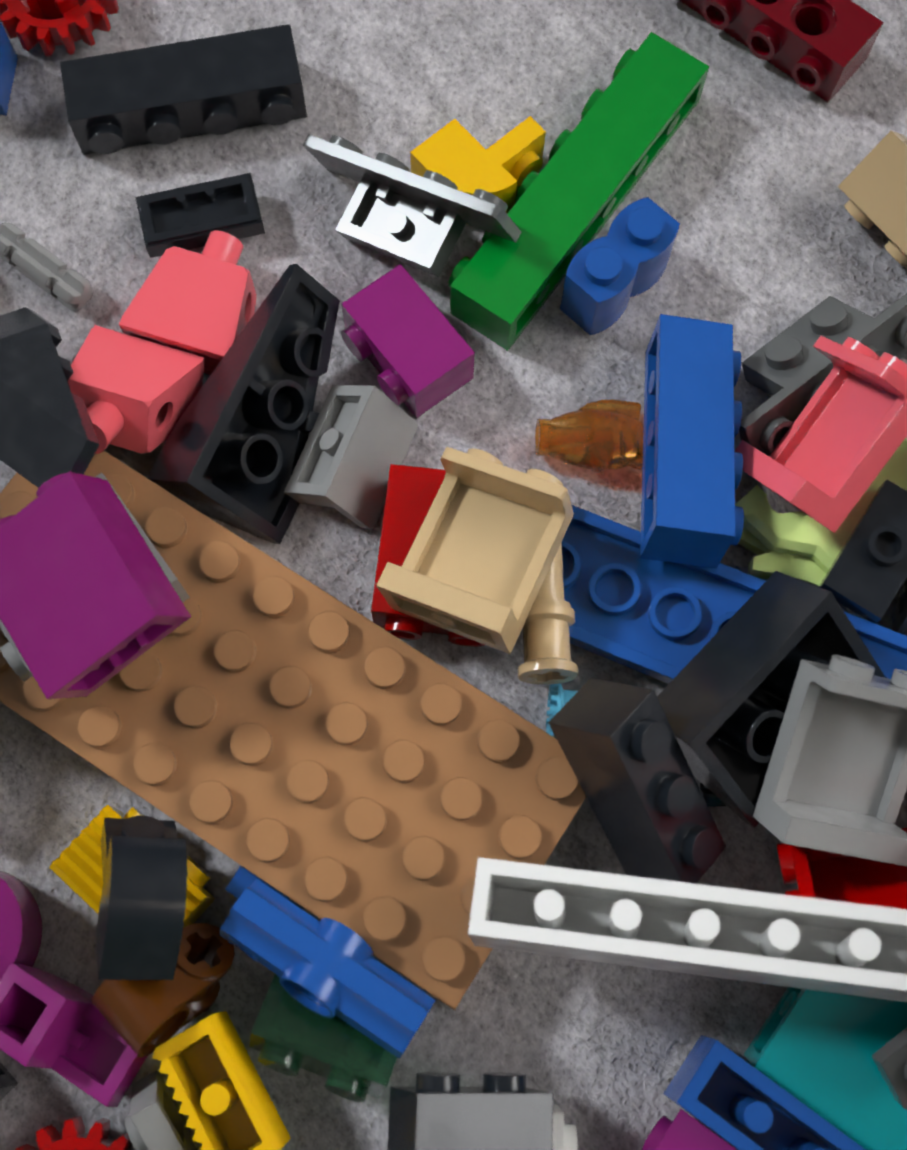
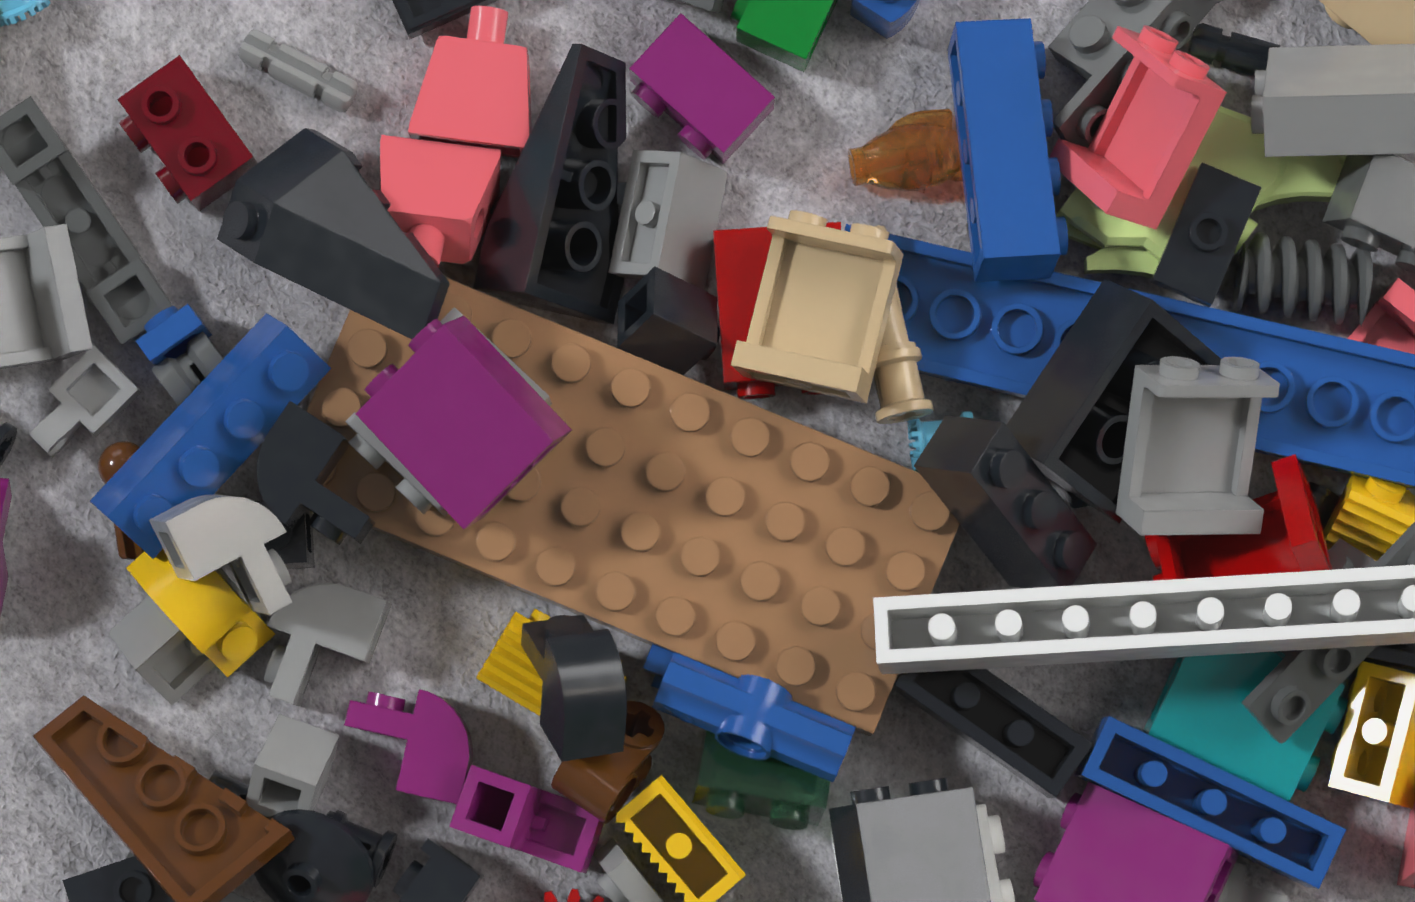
camera: 10 degrees left, 10 degrees up
none -> black brick [617,266,720,376]
none -> black brick [892,669,1093,798]

